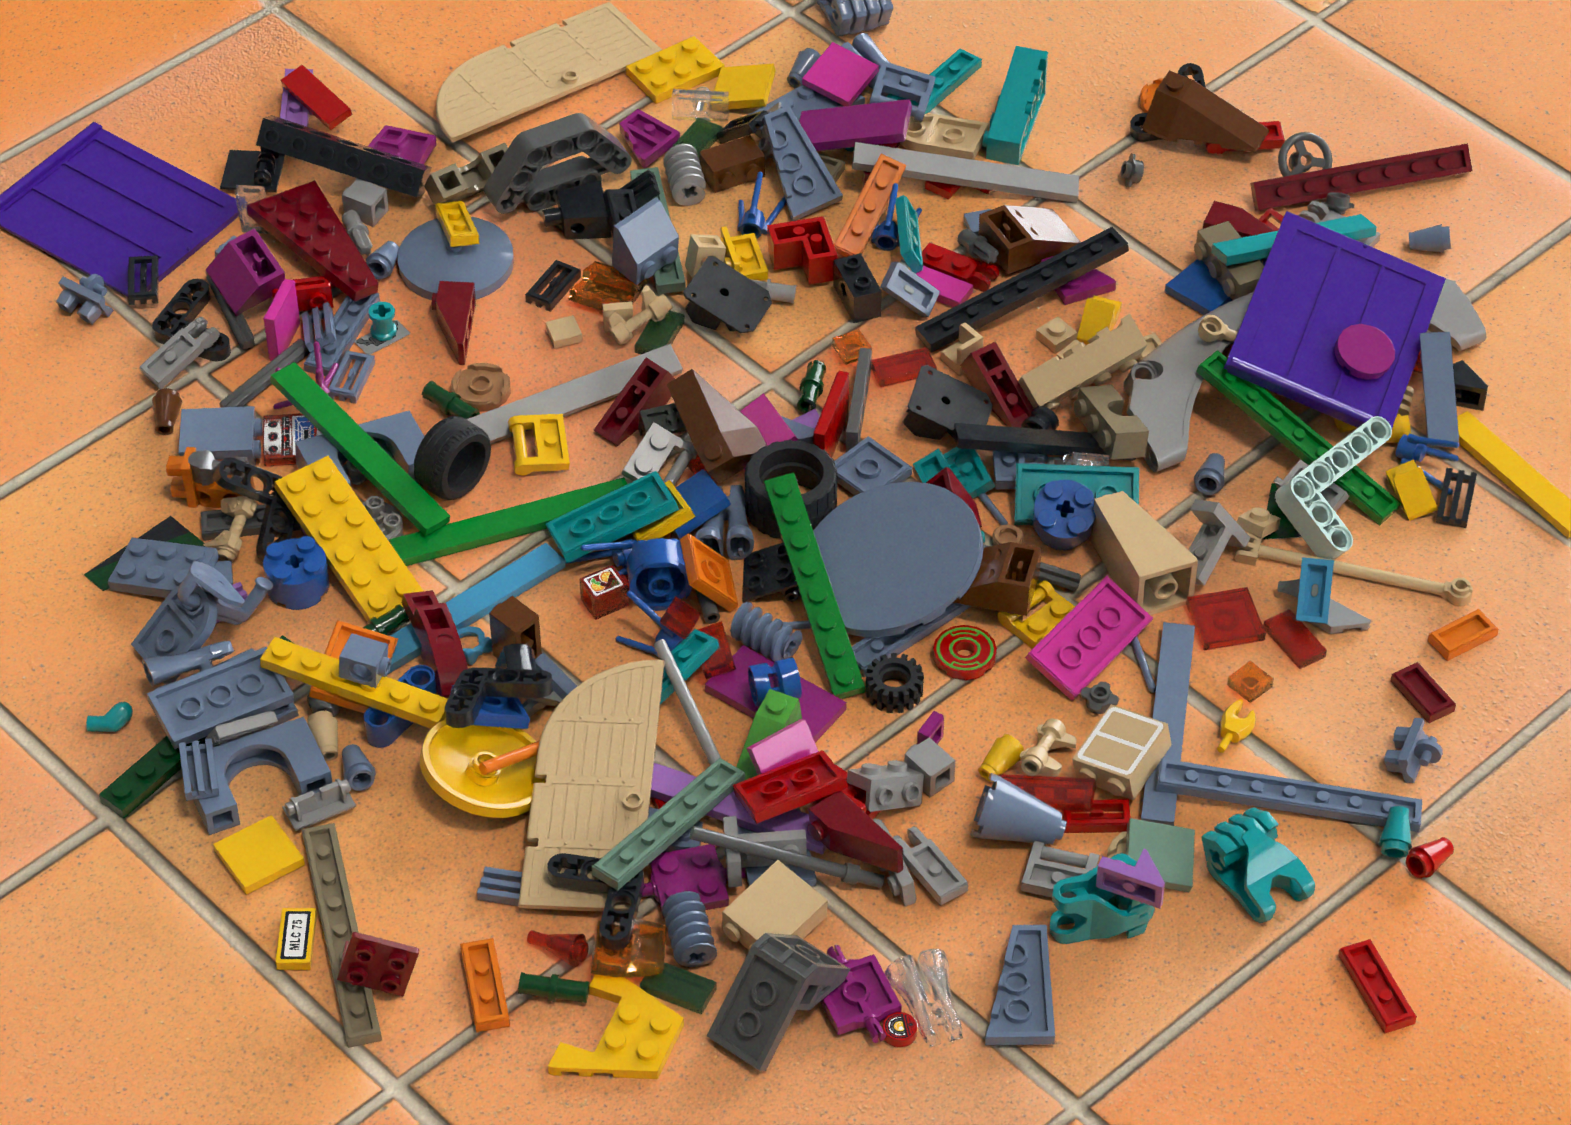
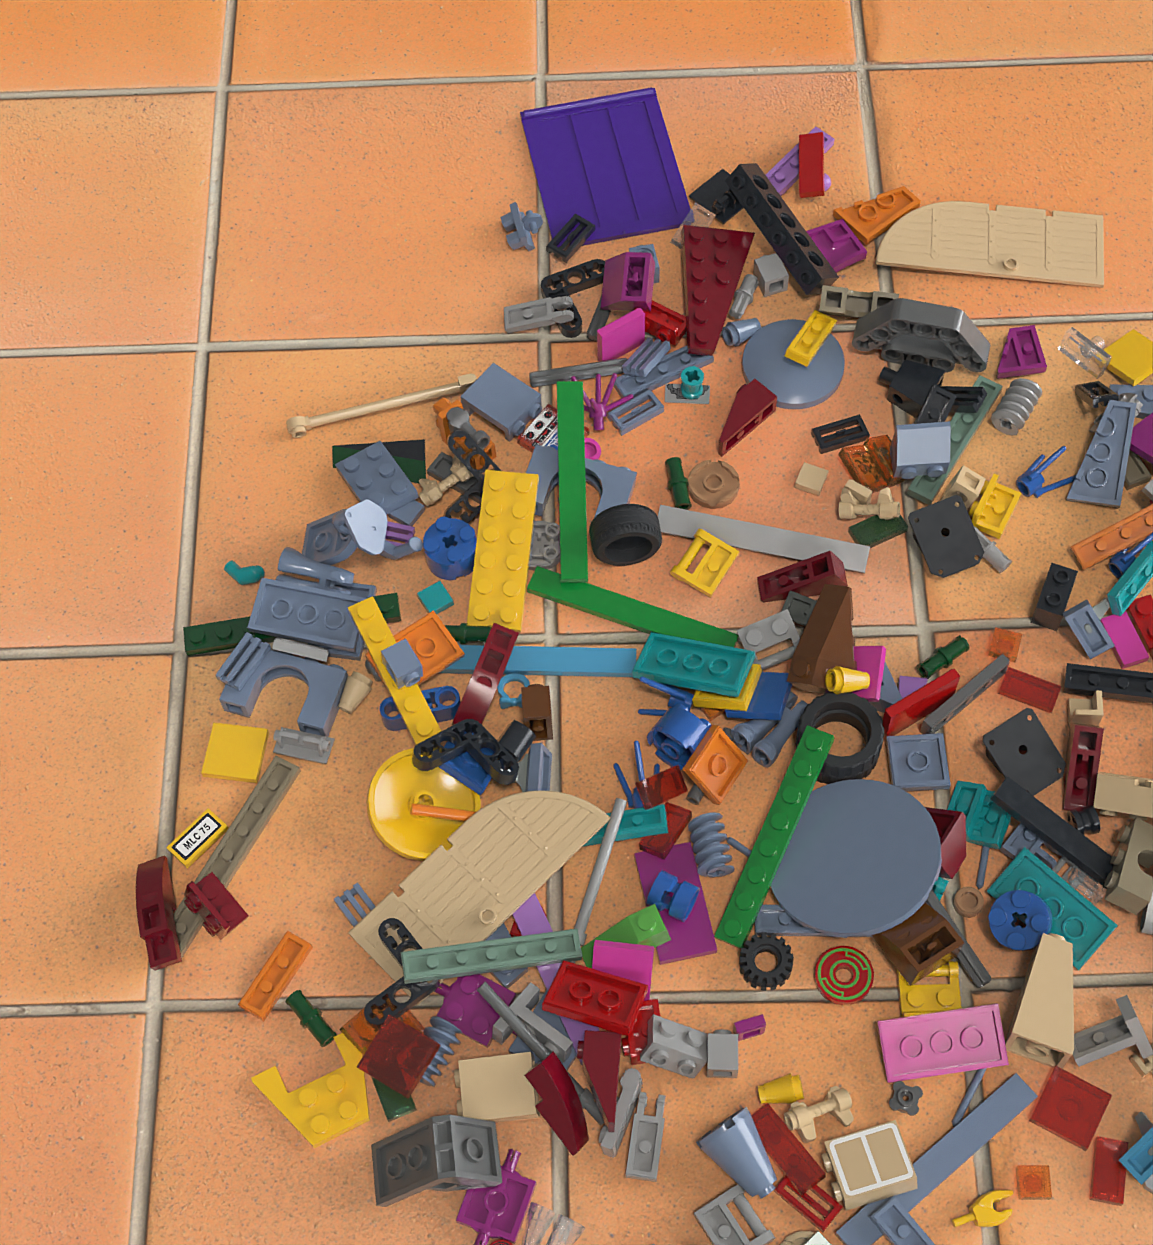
camera: 45 degrees right, 15 degrees up
reddish brown cone [152,388,182,435] -> none
sand blue cone [342,744,376,791] -> none
clear red cone [527,930,589,967] -> none
clear red brick [579,565,630,620] -> none
yellow plate [626,36,725,104] -> none
clear green tile [671,117,722,158] -> none
reddish brown brick [699,135,765,193] -> none
black hinge [742,543,800,603] -> none
red brick [767,216,837,285] -> none
none -> dark red slope [136,855,182,971]
none -> tan hinge [286,373,477,438]
none -> clear red tile [357,1014,441,1099]
none -> teal tile [417,581,454,614]
none -> dark red slope [524,1051,589,1156]
none -> yellow cone [825,666,870,694]
none -> orange wing [833,186,921,245]

